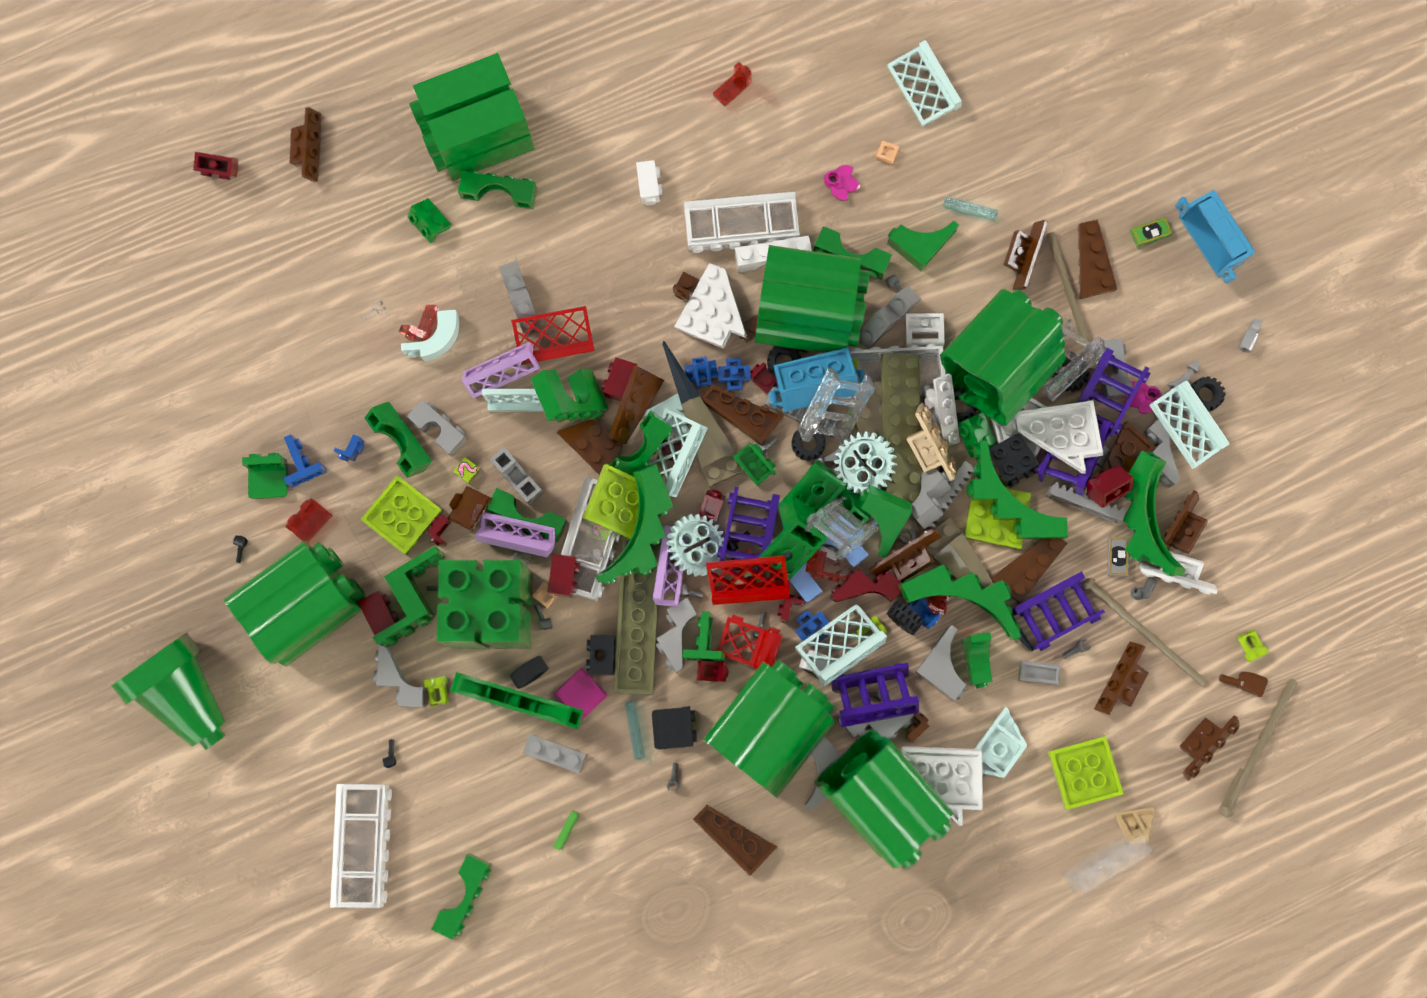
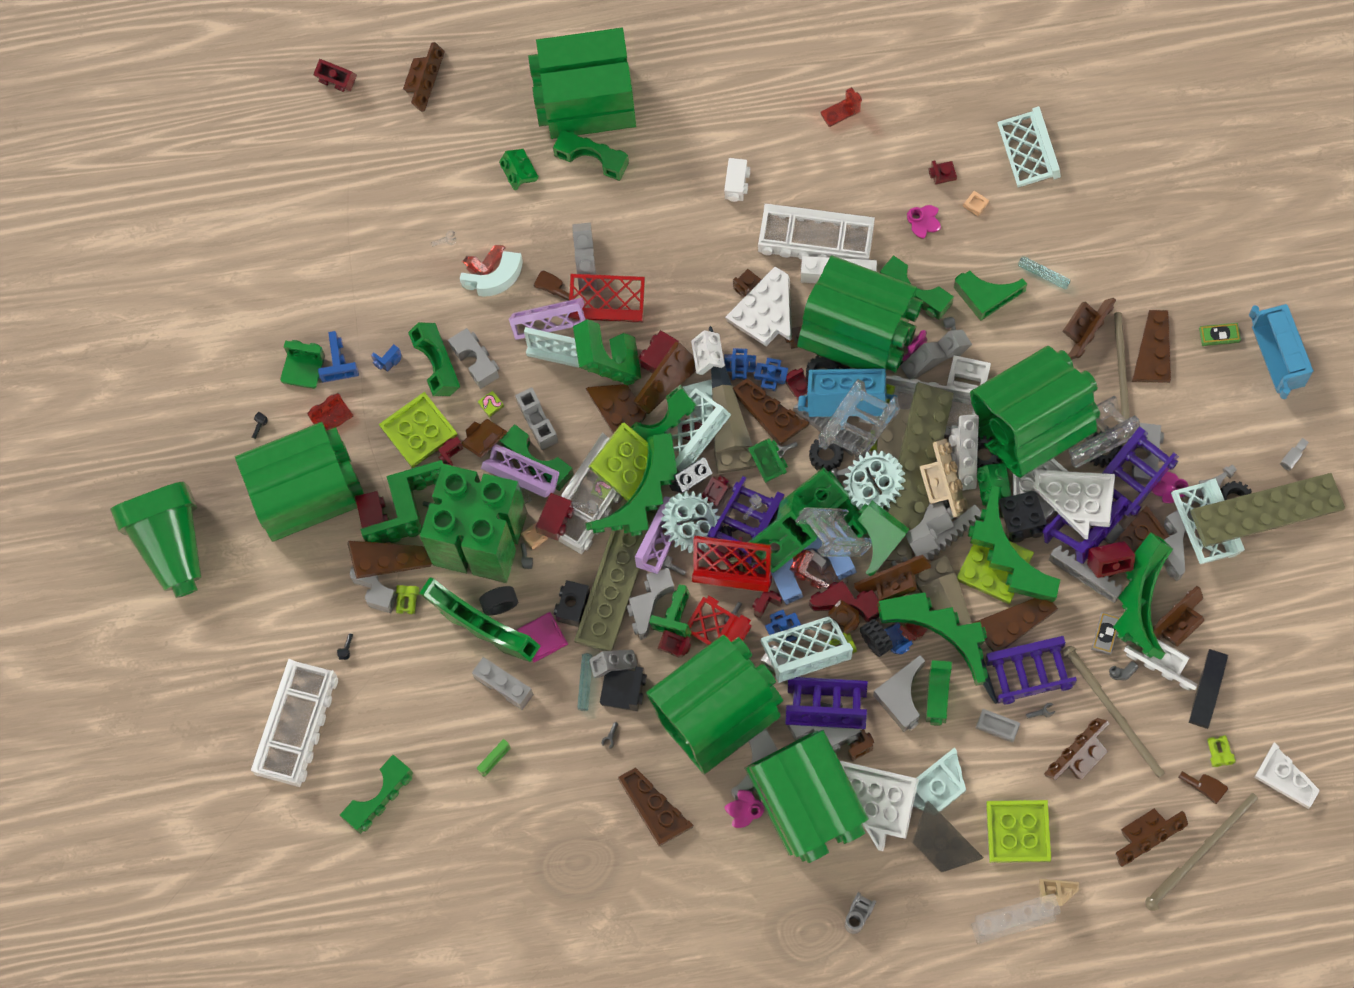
camera: 20 degrees right, 10 degrees down
none -> reddish brown wing [347,541,432,579]
none -> reddish brown piece [534,270,570,301]
none -> light grey bracket [589,650,638,678]
none -> bracket [669,457,713,493]
none -> white bracket [691,330,725,375]
none -> dark pink plate [724,790,764,828]
none -> clear hand [743,494,762,520]
none -> reddish brown bracket [828,599,860,635]
none -> light grey piece [845,892,877,934]
none -> dark pink plate [902,330,927,362]
none -> clear smoke wing [912,801,984,872]
none -> dark red bracket [928,160,957,185]
none -> black slope [1188,649,1228,729]
none -> olive plate [1190,473,1345,547]
none -> white wing [1254,742,1320,809]

